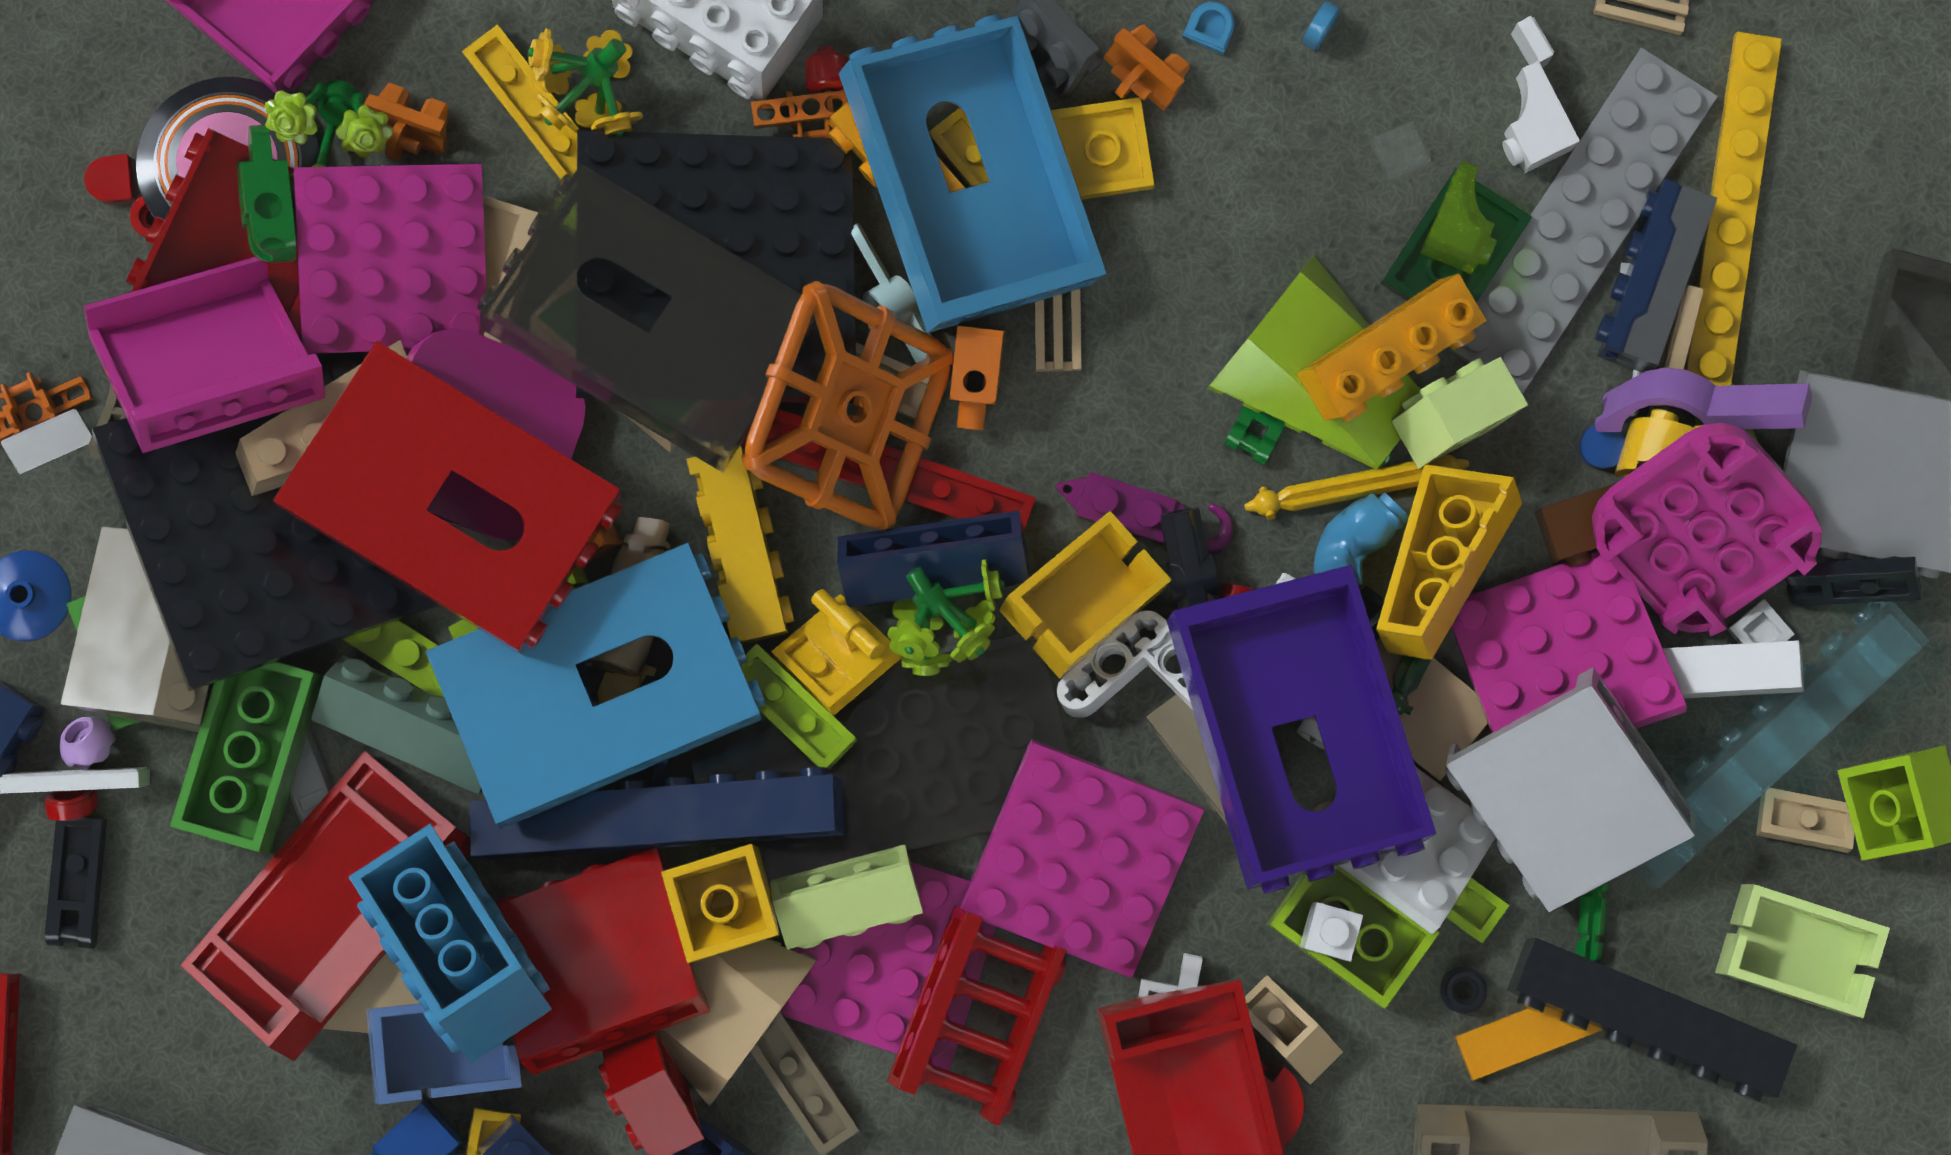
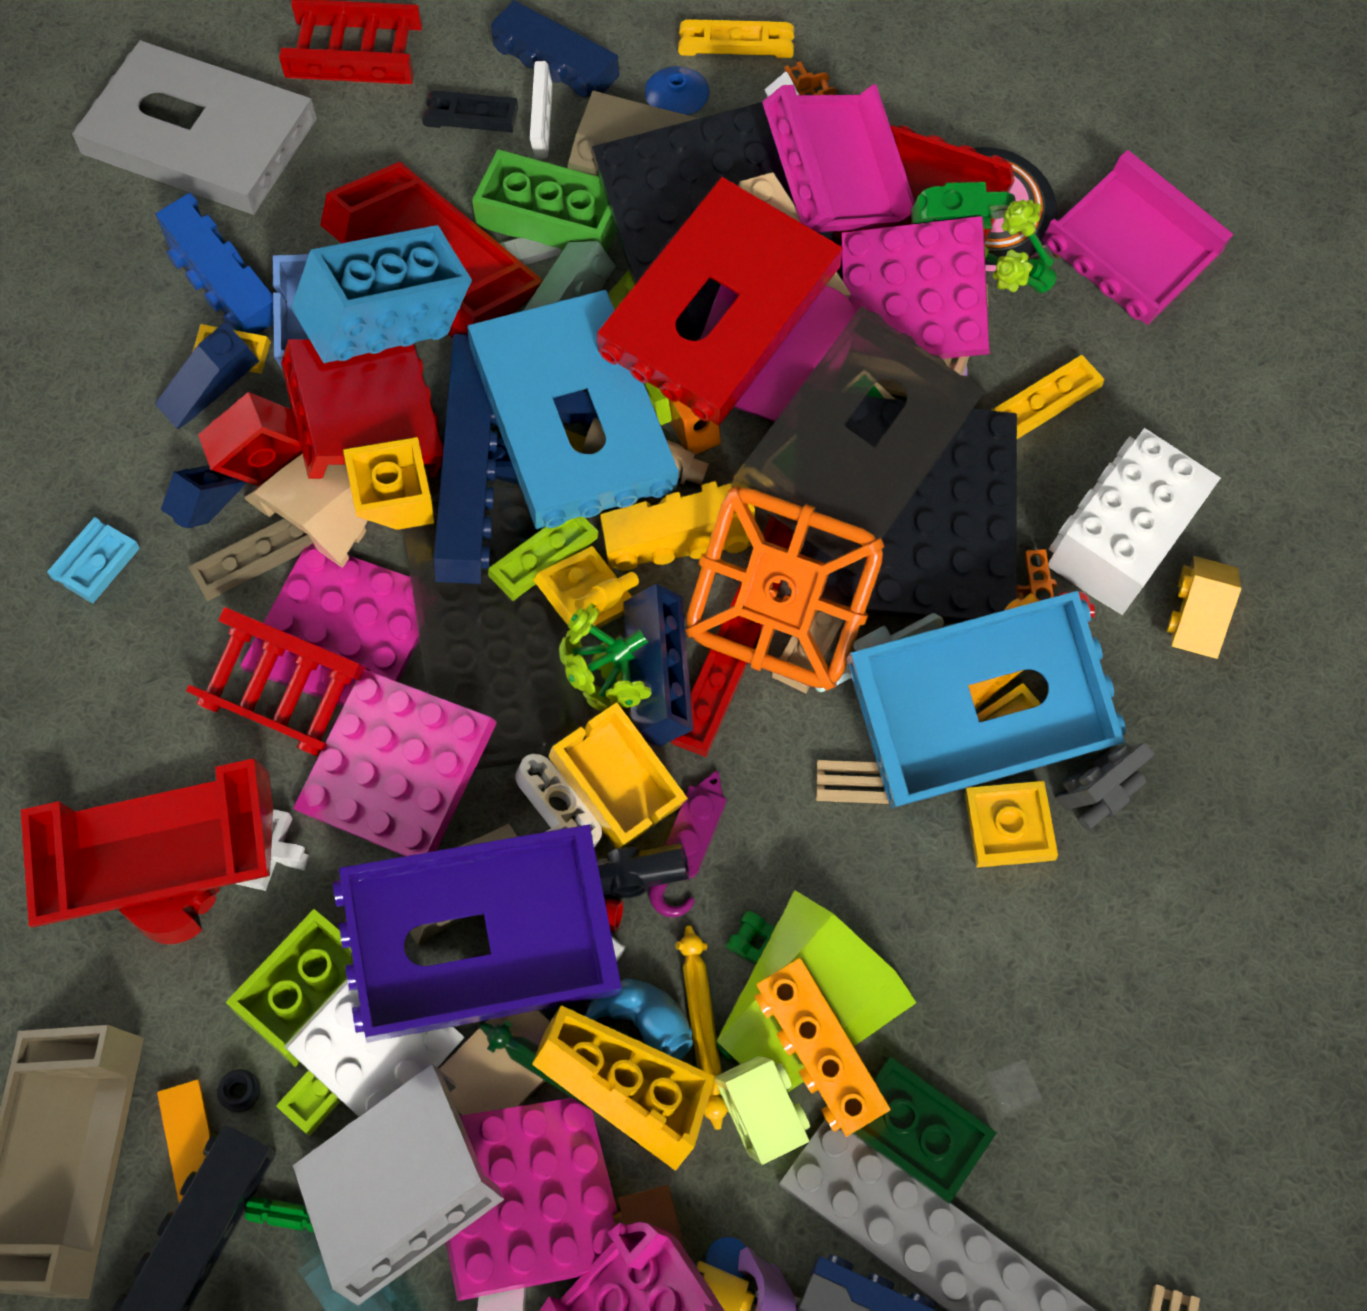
camera: 90 degrees right, 20 degrees down
red tile [44,789,98,821] -> none
lavender plate [60,717,116,770] -> none
red tile [84,154,135,204] -> none
orange hips [364,82,449,161] -> none
plant [528,28,643,137] -> none
yellowish green brick [770,844,923,950] -> none
orange torso [950,326,1005,430] -> none
orange hips [1103,24,1190,111] -> none
dark azure tile [1182,2,1235,55] -> none
tan slope [1245,975,1343,1085] -> none
white brick [1300,902,1363,962] -> none
dark azure tile [1301,0,1341,51] -> none
clear neon green arch [1420,160,1497,274] -> none
white arch [1502,60,1580,174] -> none
white tile [1511,16,1554,67] -> none

